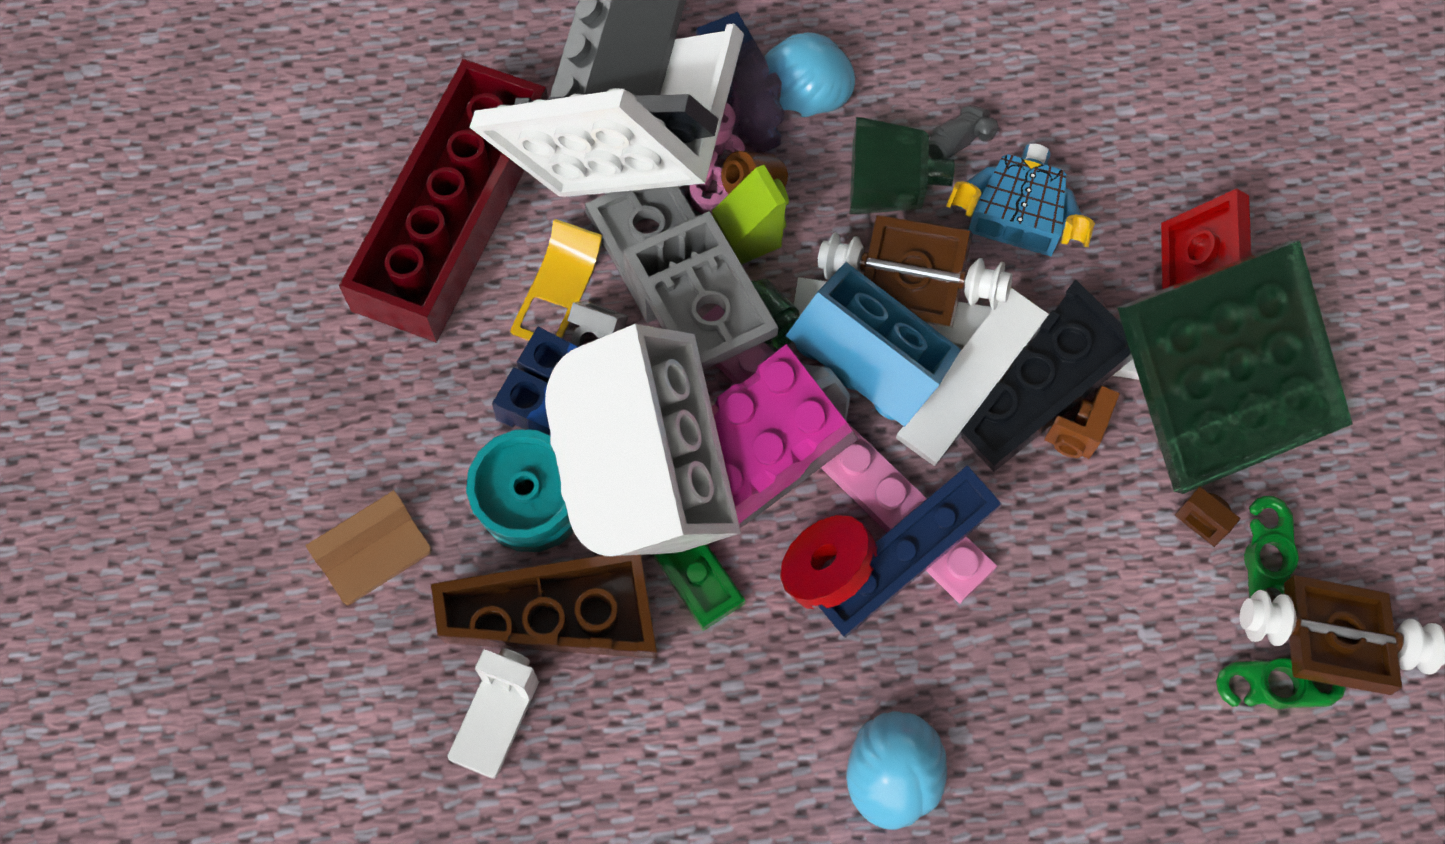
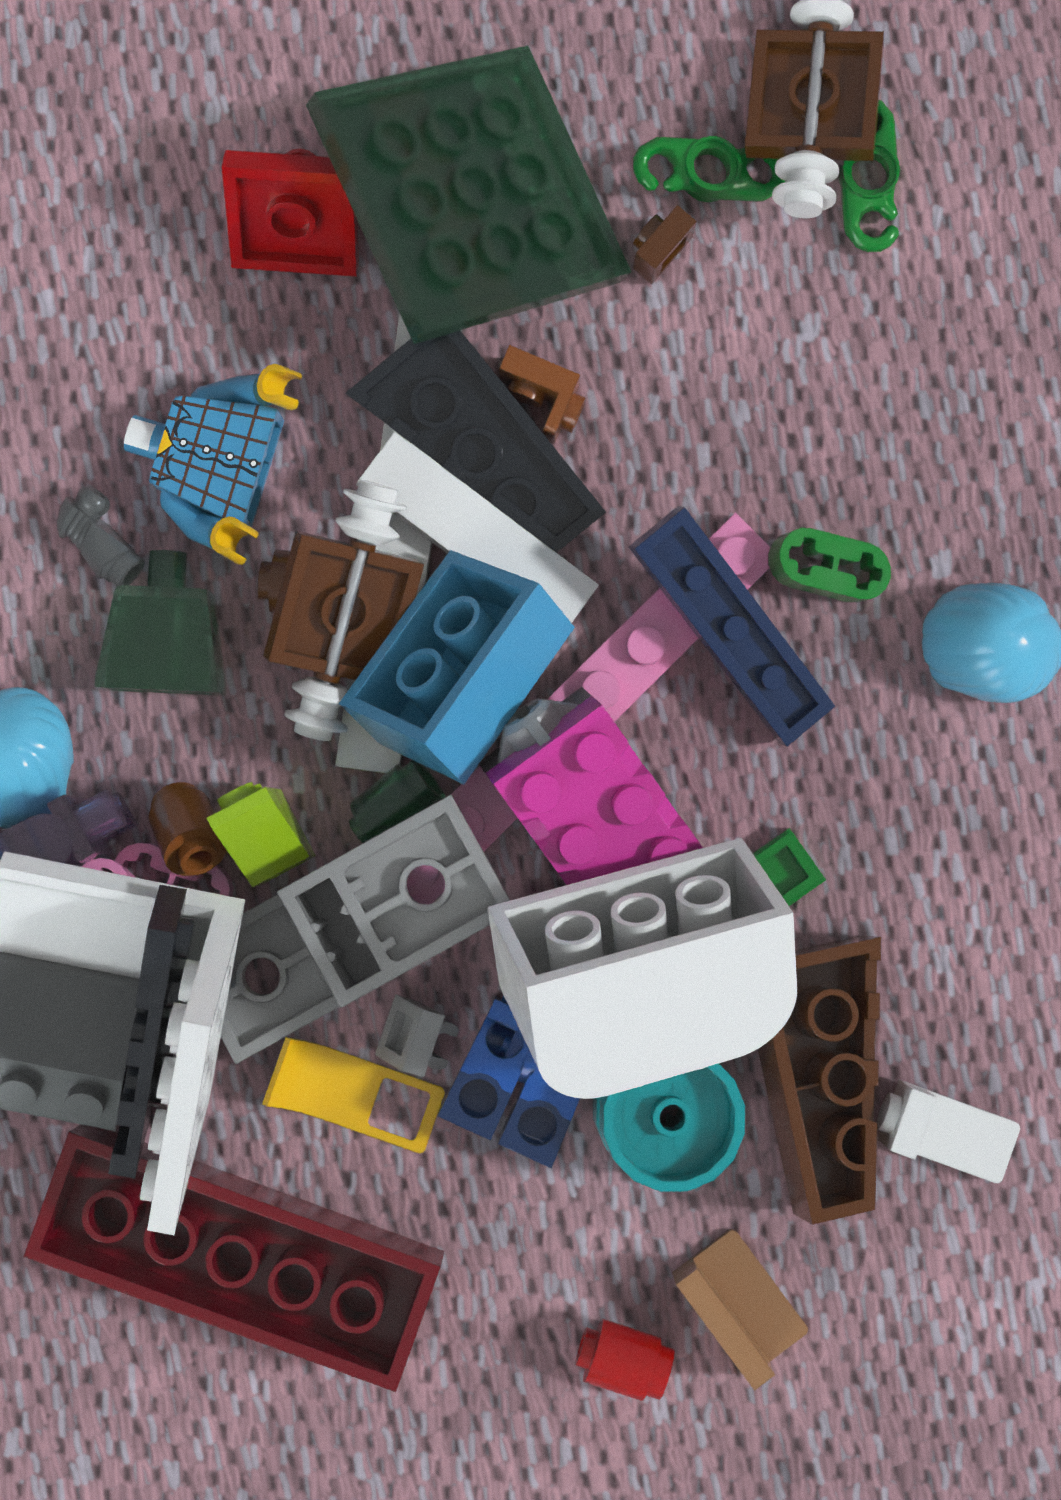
camera: 85 degrees left, 20 degrees up
red tile [780,515,877,609] -> none
none -> red brick [575,1318,675,1401]
none -> green beam [768,528,891,603]

